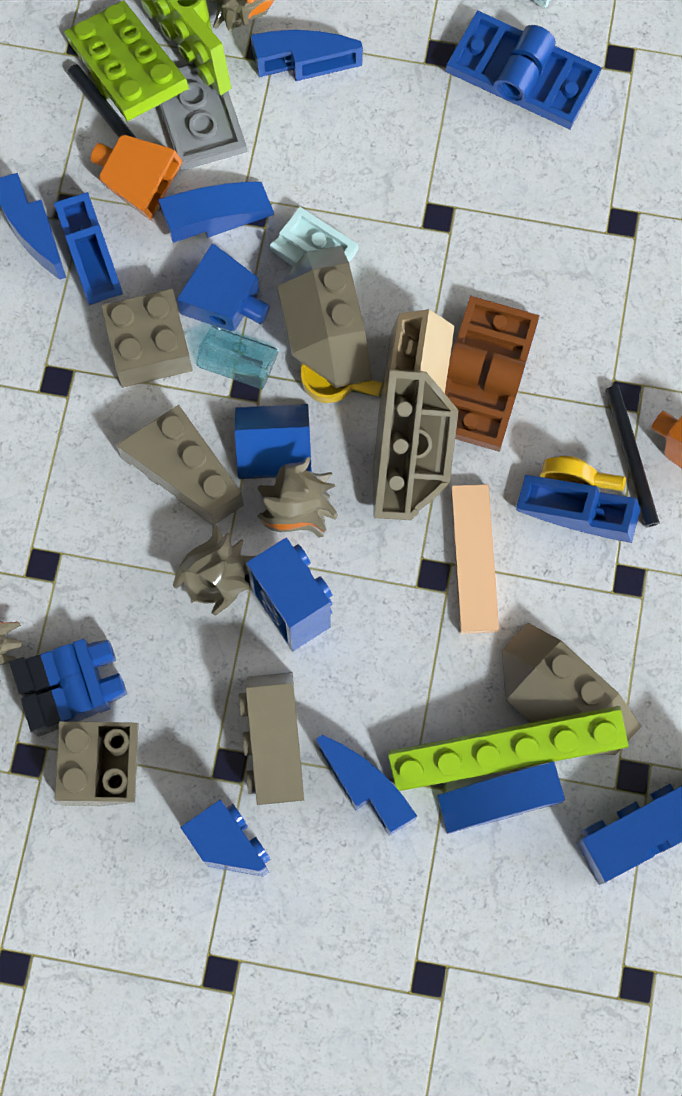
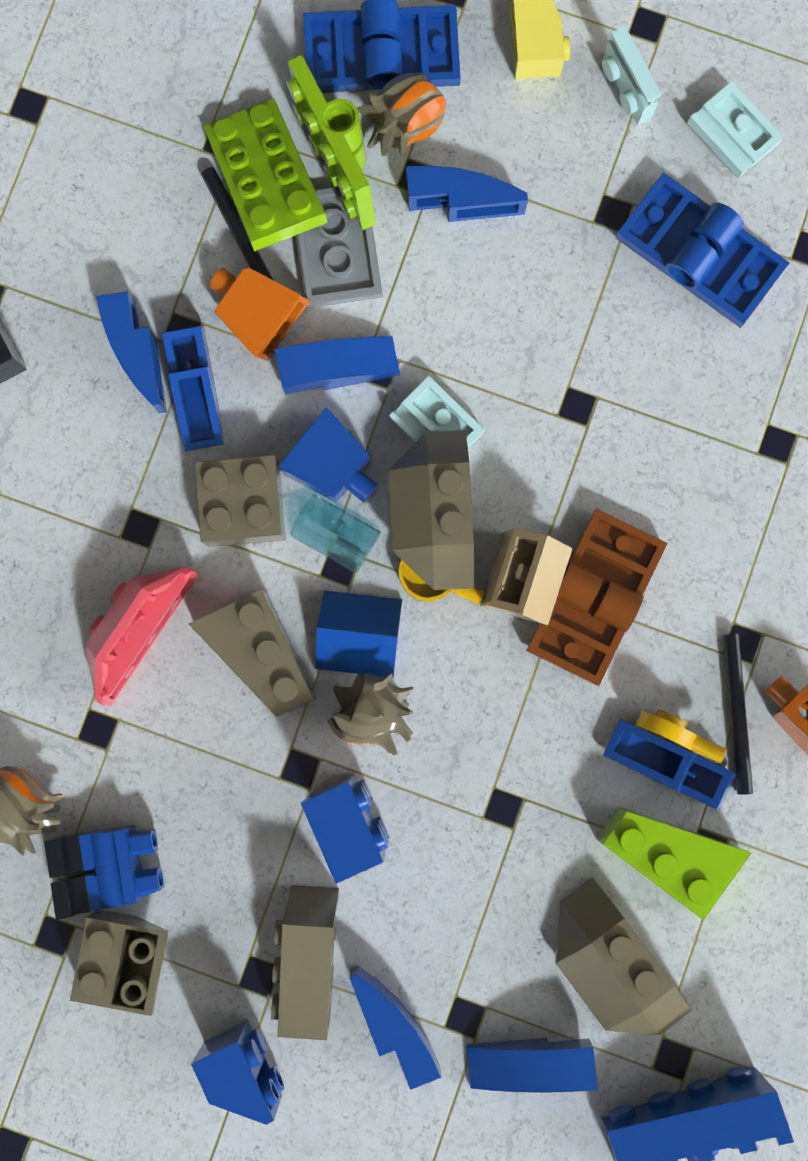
camera: 15 degrees right, 10 degrees up
dark tan hair [173,524,256,616] -> none
dark tan wedge [373,369,458,520] -> none
lime plate [388,706,629,791] -> none
light nougat tile [451,484,499,634] -> none
none -> coral wedge [85,566,200,706]
none -> lime wedge [596,807,752,920]

